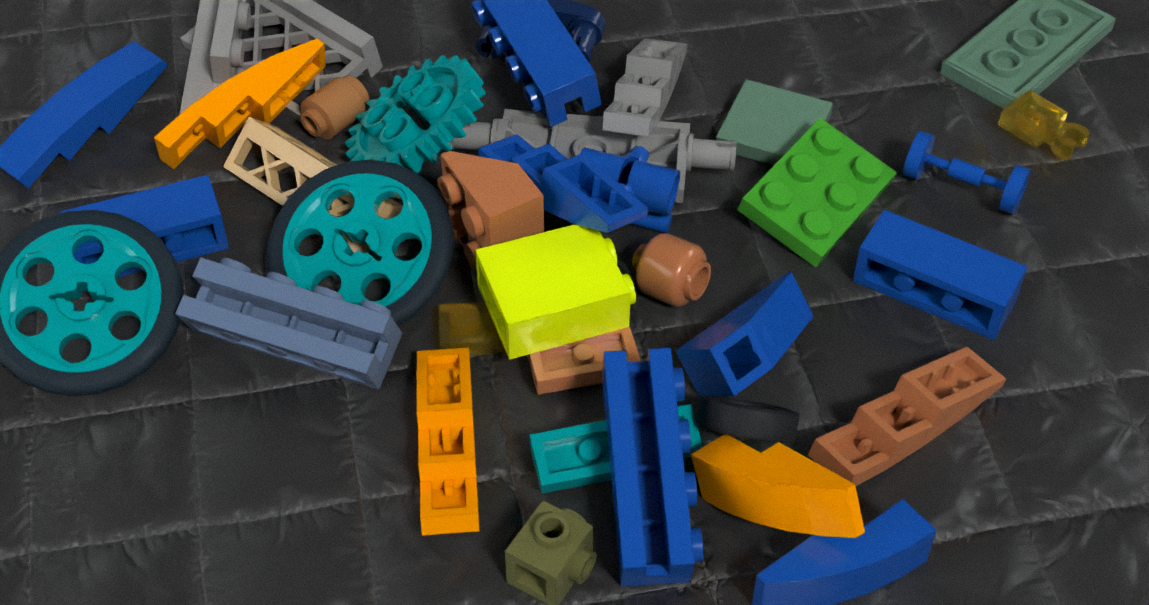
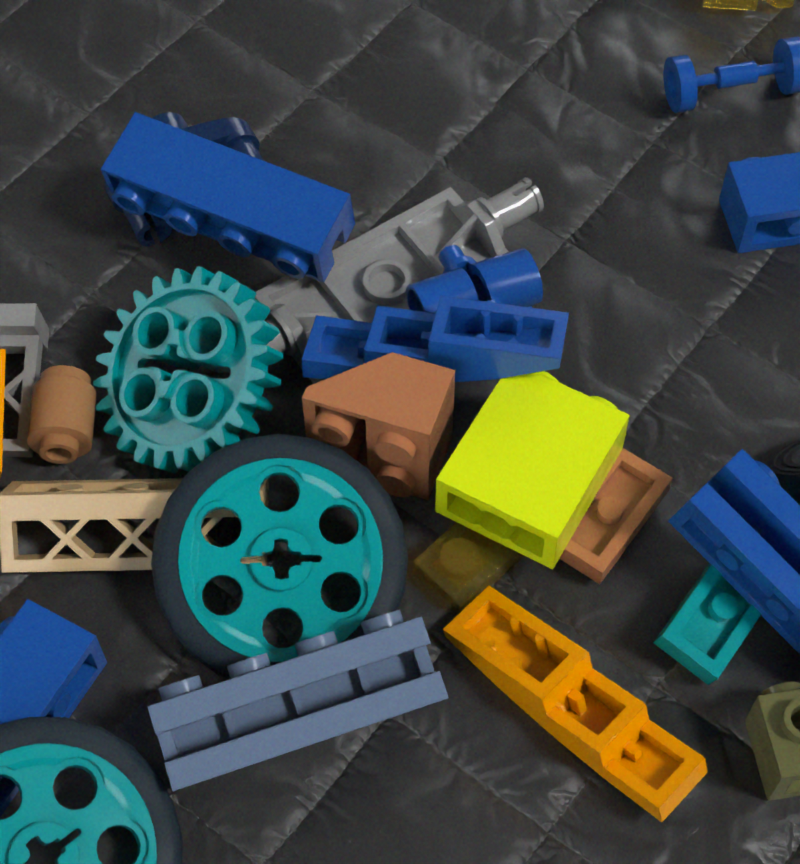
camera: 40 degrees left, 10 degrees up
light grey slope [602,38,688,137] -> none
nougat head [632,233,711,307] -> none
blue slope [675,272,814,397] -> none
sand green tile [716,79,833,165] -> none
bright green plate [737,118,897,268] -> none

